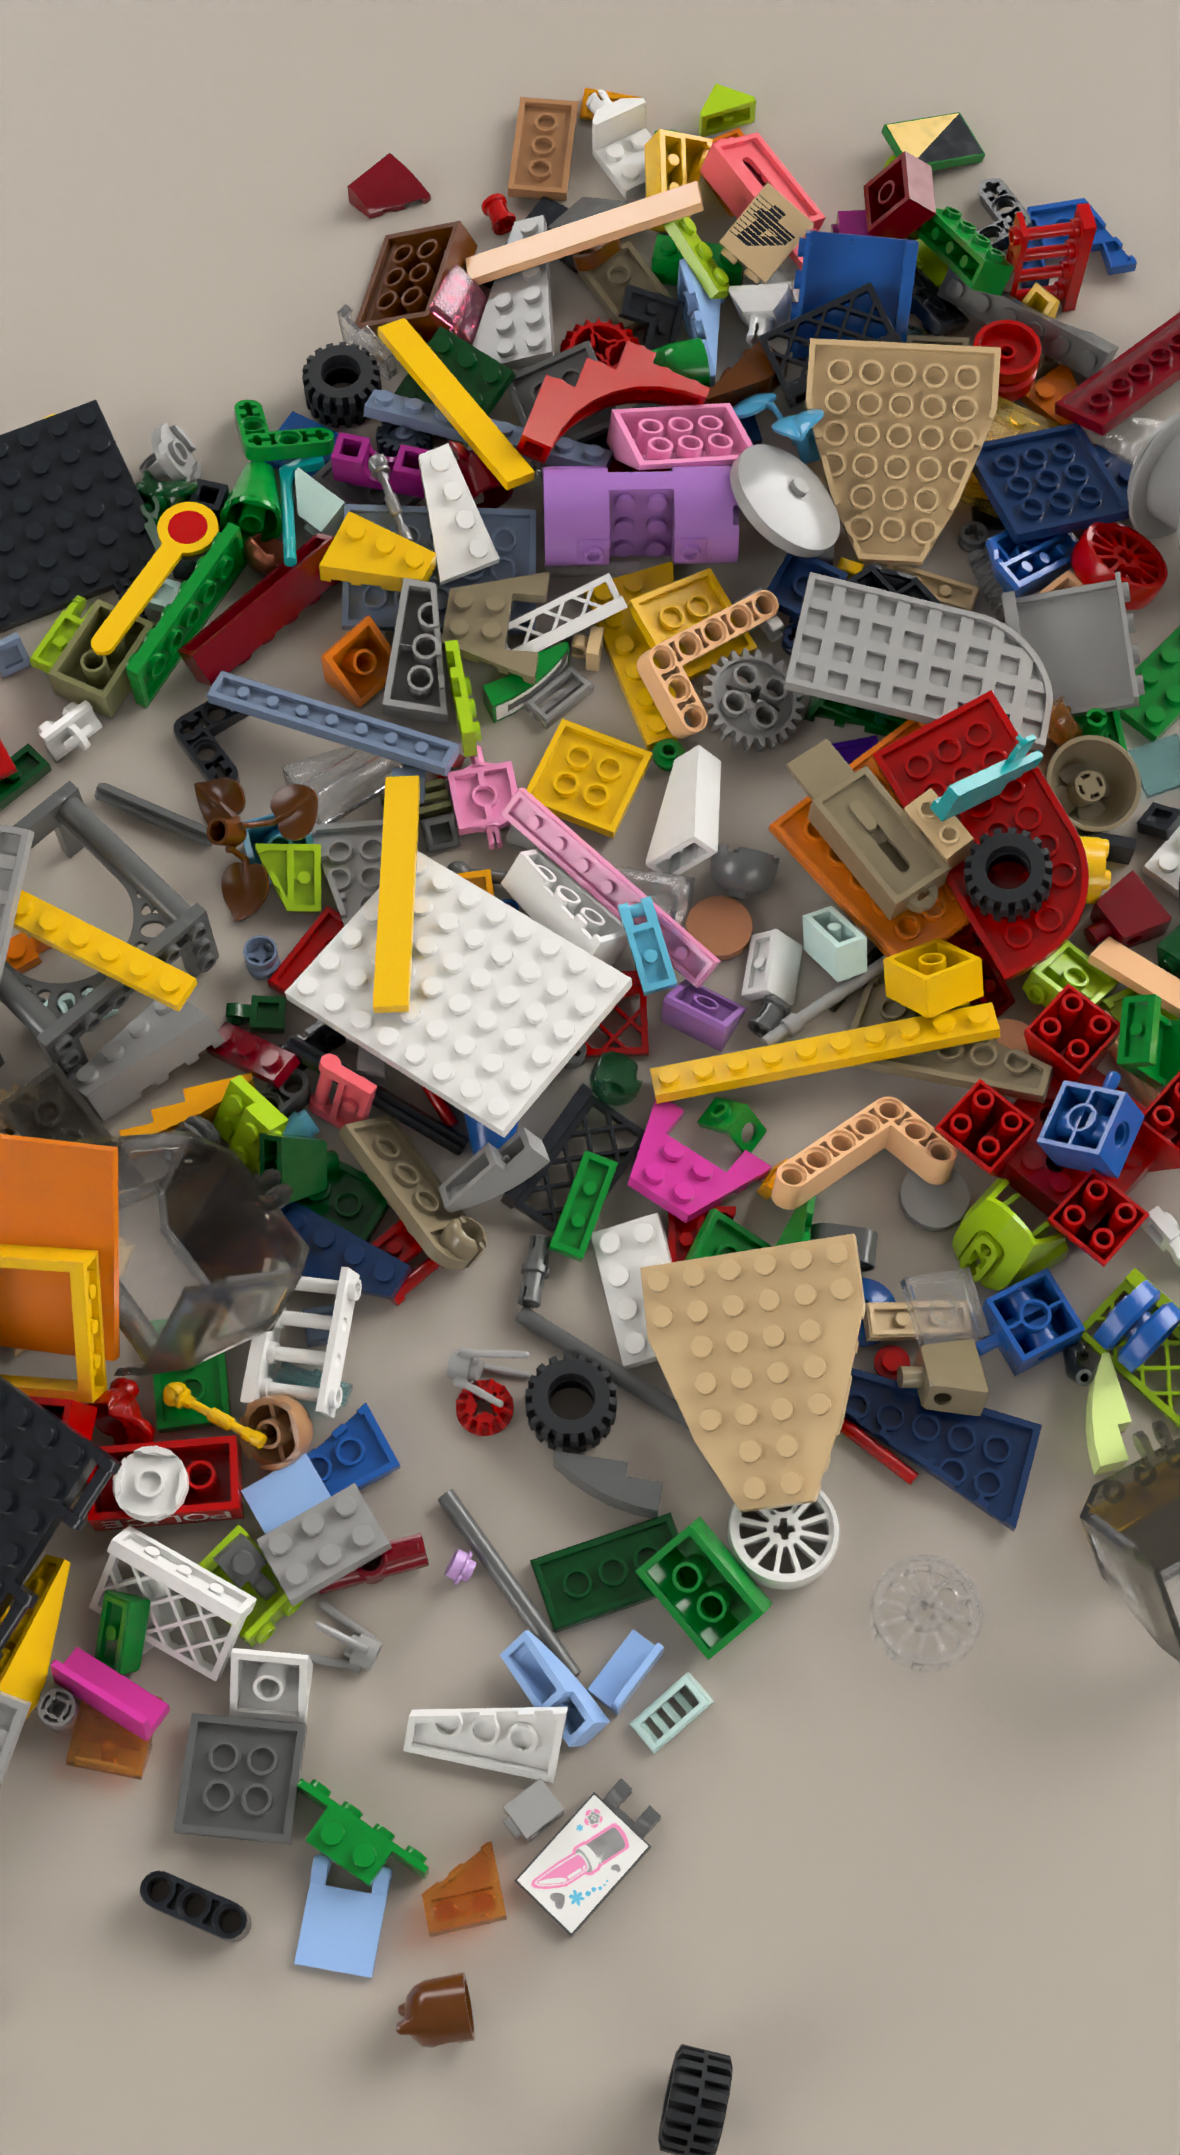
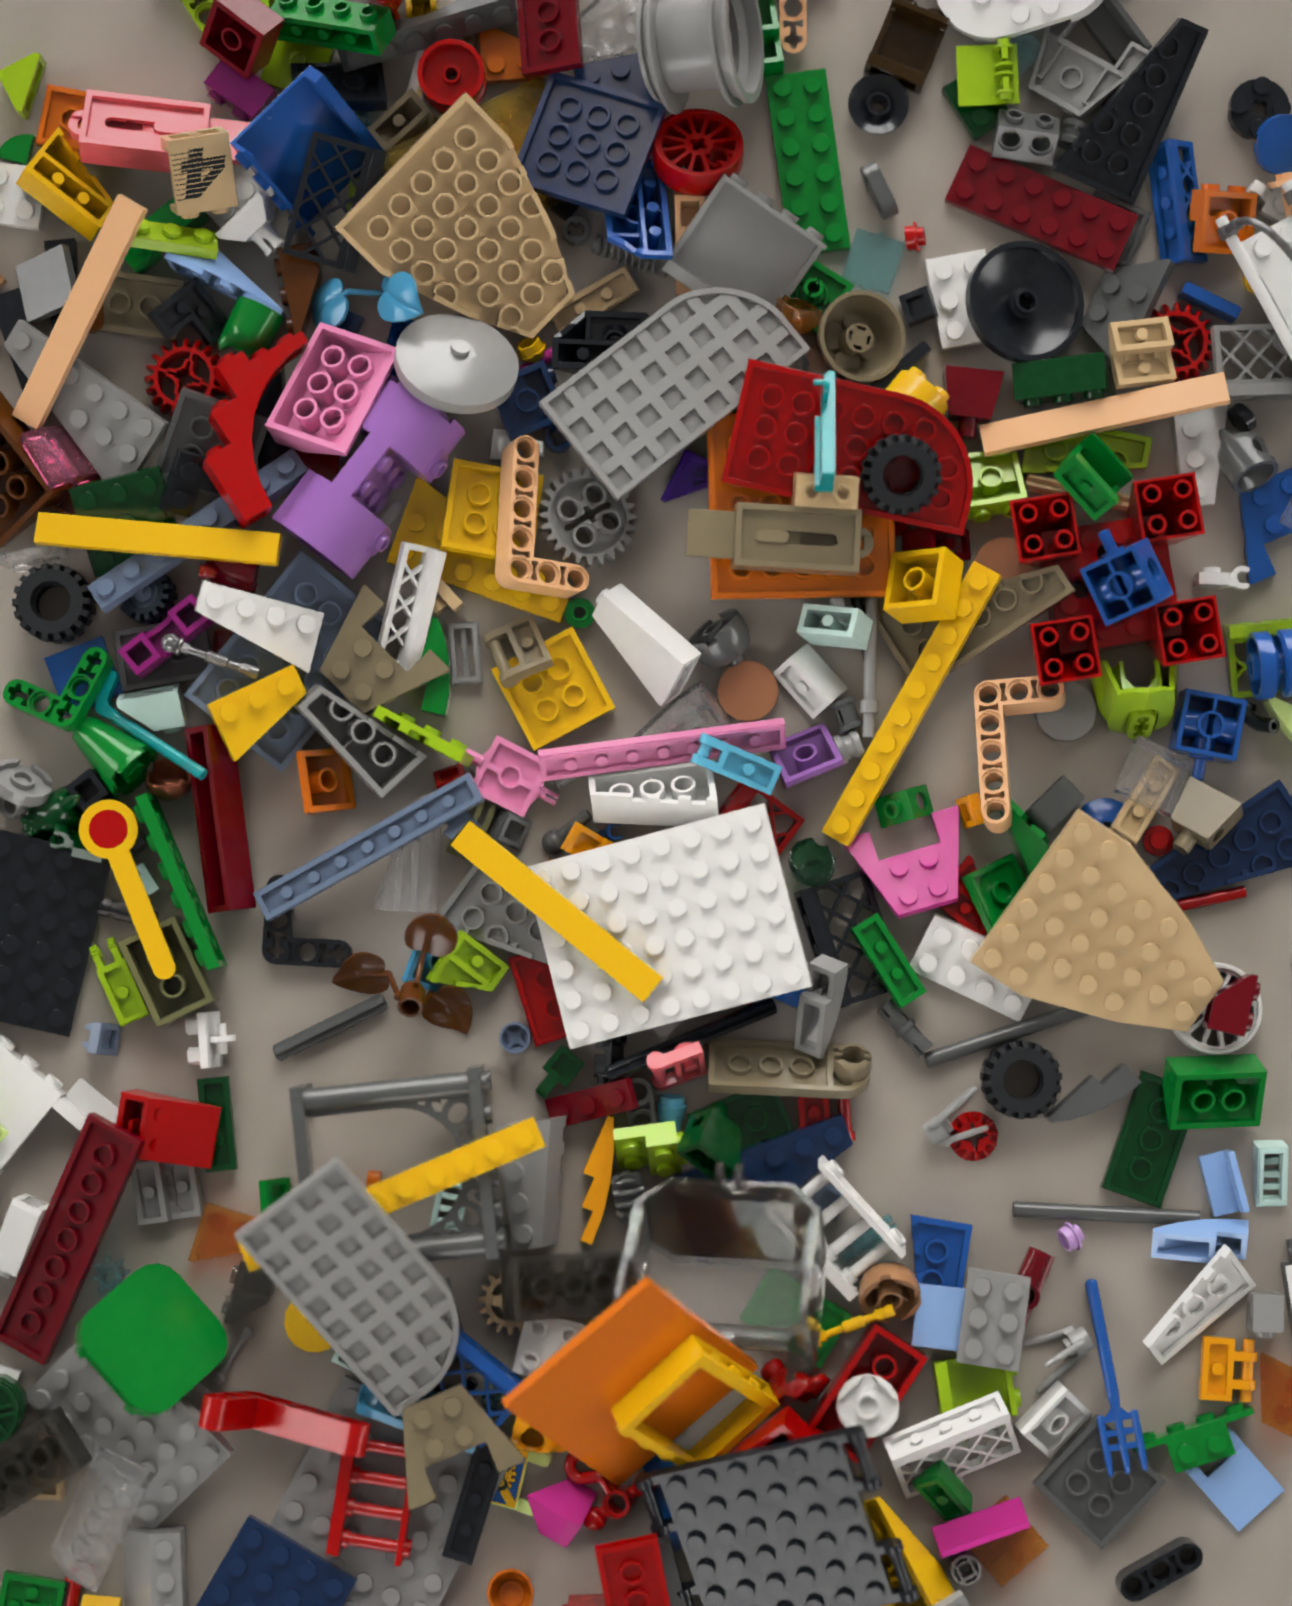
camera: 55 degrees left, 20 degrees up
dark grey plate [212,1533,278,1601] -> none
none -> black plate [158,448,220,517]
none -> dark tan plate [483,614,554,688]
none -> light grey wheel [832,729,865,765]
none -> blue piece [1085,1279,1147,1477]
none -> light orange plate [1198,1335,1258,1402]
none -> dark red slope [1202,974,1261,1037]

